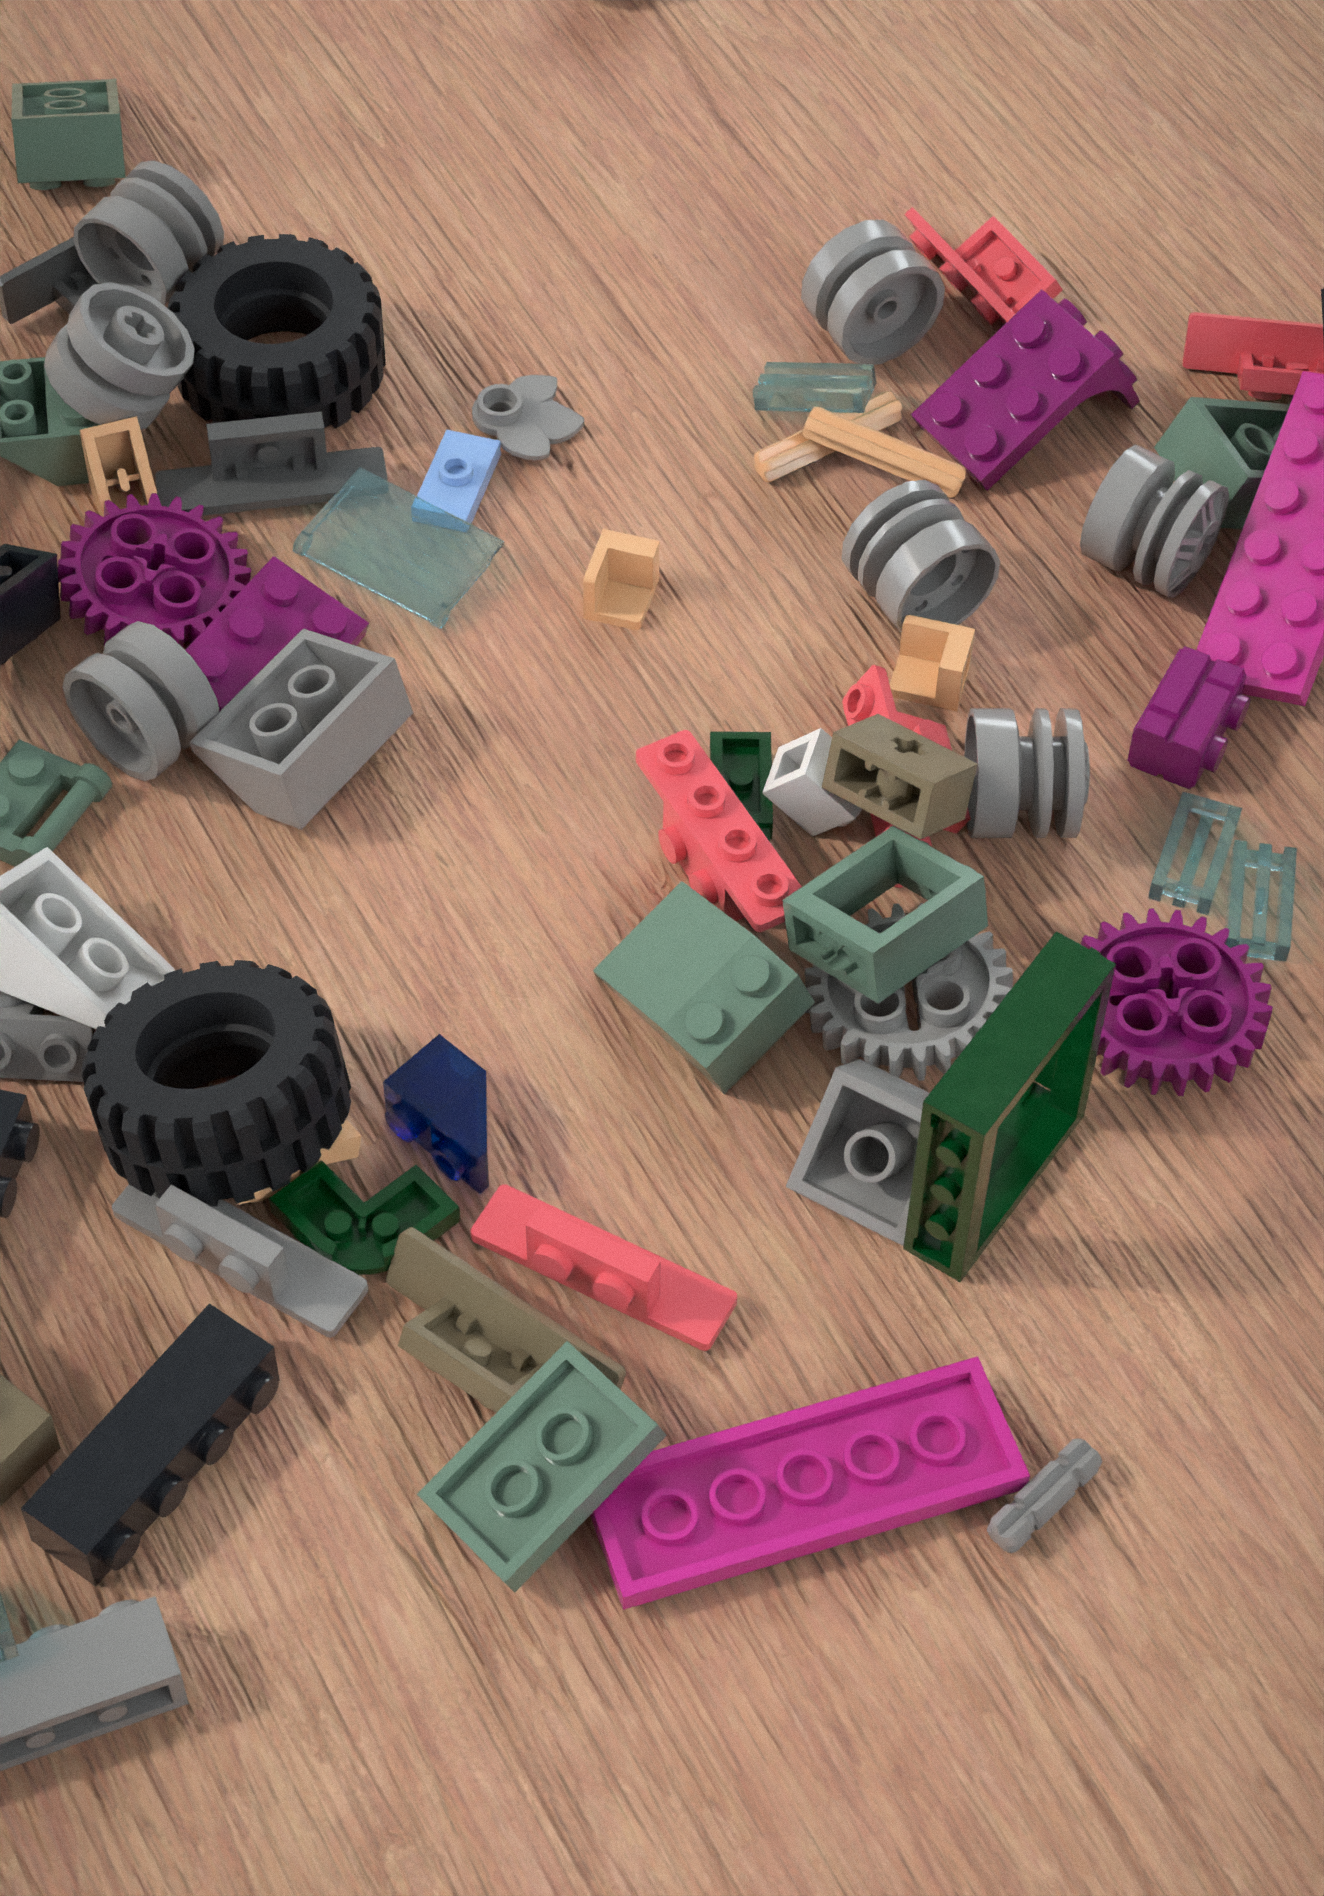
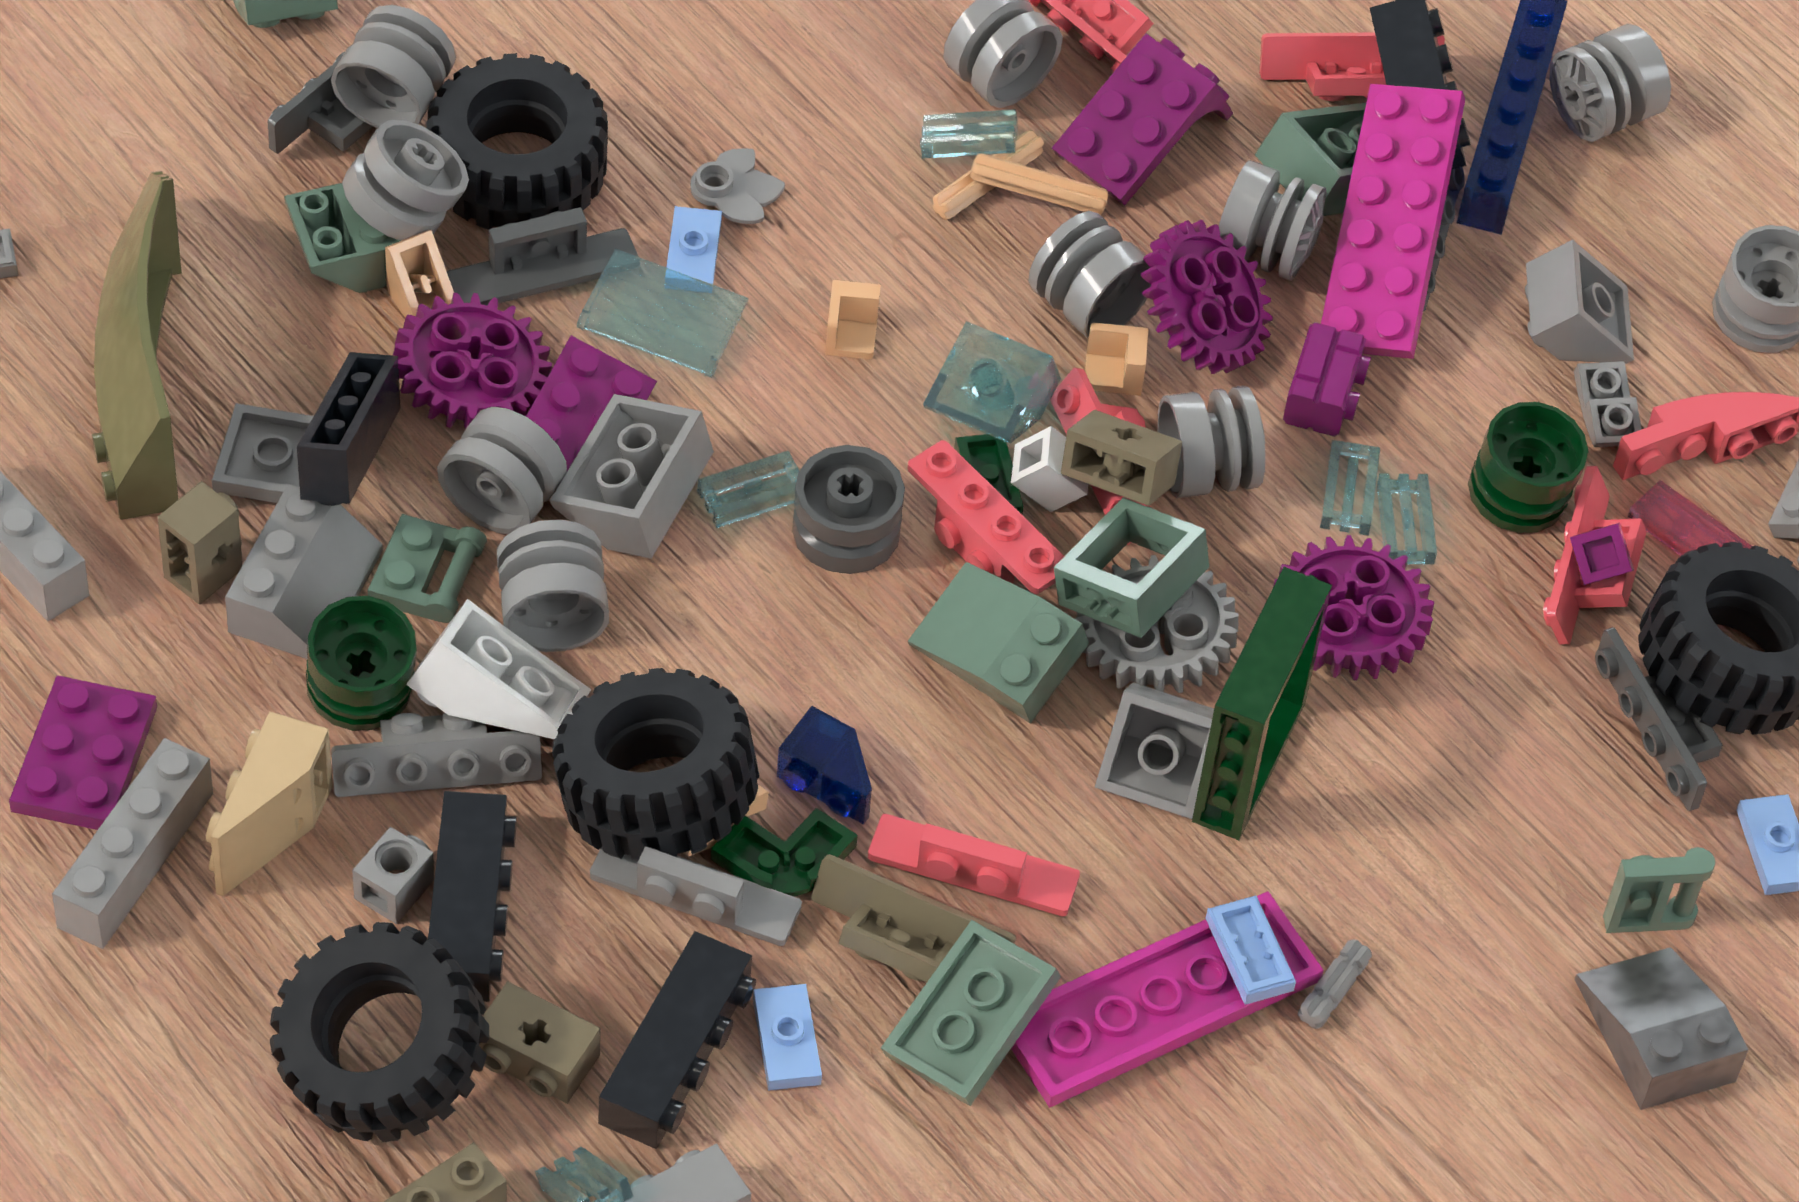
camera: 15 degrees left, 0 degrees up
none -> light grey wheel [497,519,609,652]
none -> clear light blue tile [697,451,799,528]
none -> light blue plate [753,984,822,1091]
none -> dark grey wheel [792,445,905,574]
none -> clear light blue slope [923,321,1061,443]
none -> magenta gear [1141,220,1273,374]
none -> light blue plate [1205,896,1296,1005]

